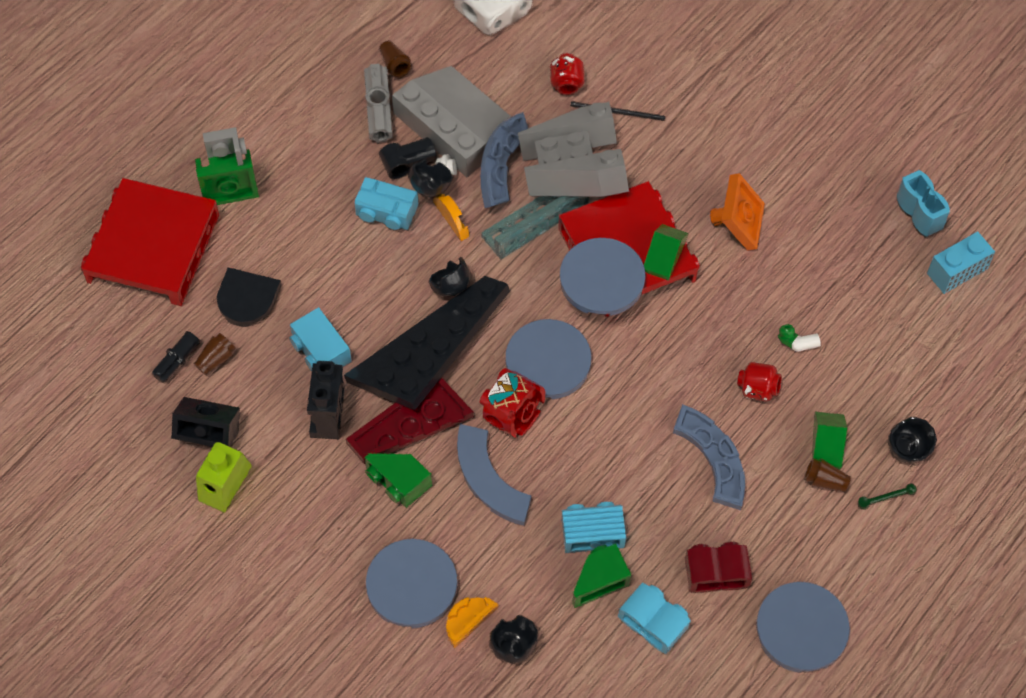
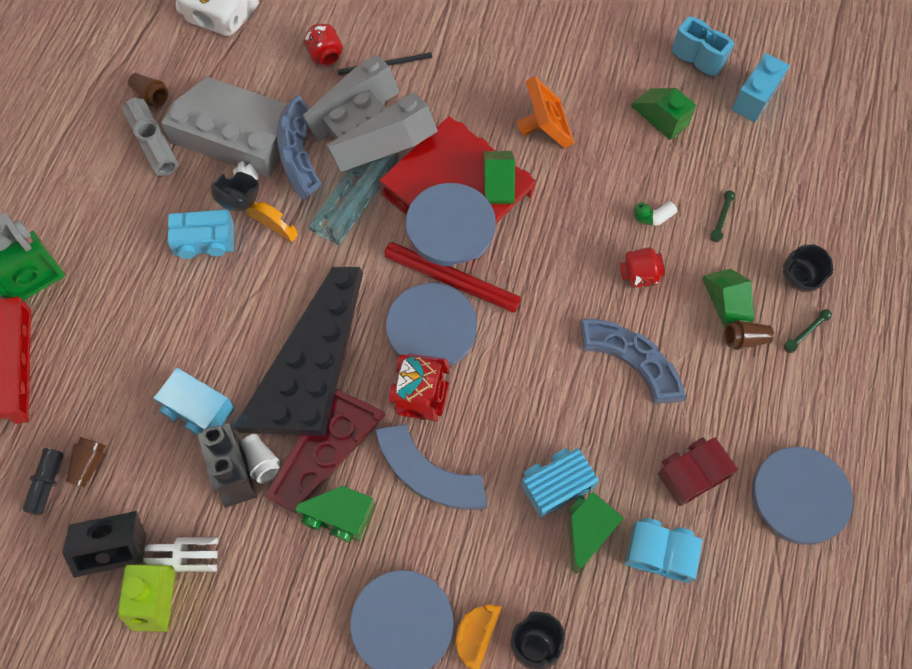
camera: 25 degrees left, 5 degrees up
black tile [217,267,282,326] -> none
black piece [379,137,437,179] -> none
black hair [428,257,471,297] -> none
none -> white arm [143,537,219,572]
none -> white cone [241,434,280,483]
none -> red axle [384,242,521,312]
none -> green slope [631,88,697,140]
none -> dark green hinge [710,190,735,242]

